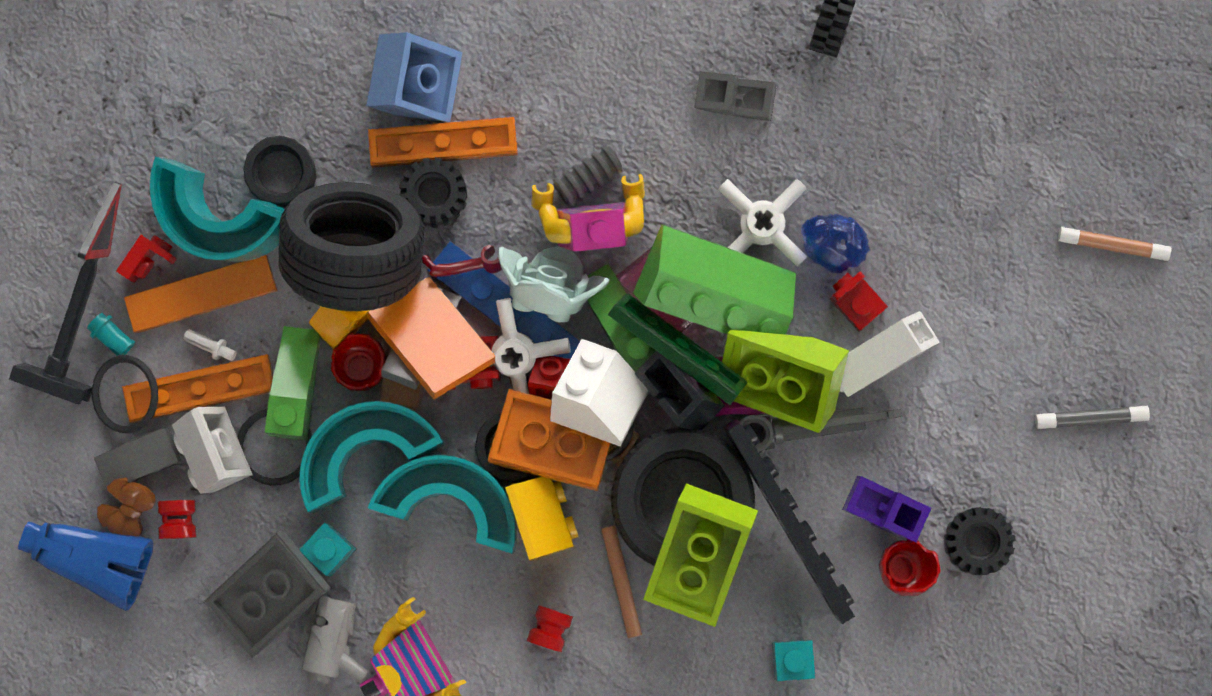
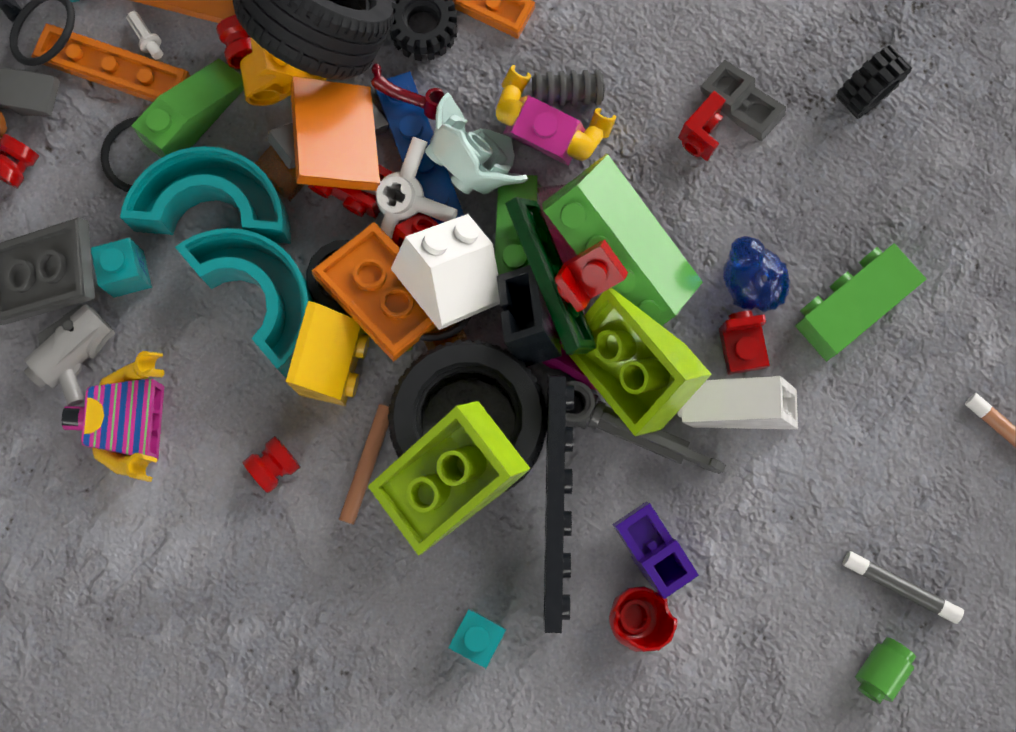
camera: 25 degrees right, 5 degrees down
white slope [172,406,252,494] -> none
red hair [331,334,387,391] -> none
white bar [718,179,808,267] -> none
black tyre [944,507,1016,575] -> none
none -> red wheel [216,15,252,69]
none -> red bracket [555,239,628,312]
none -> red bracket [678,90,726,161]
none -> bright green brick [795,243,927,362]
none -> bright green brick [855,637,916,704]

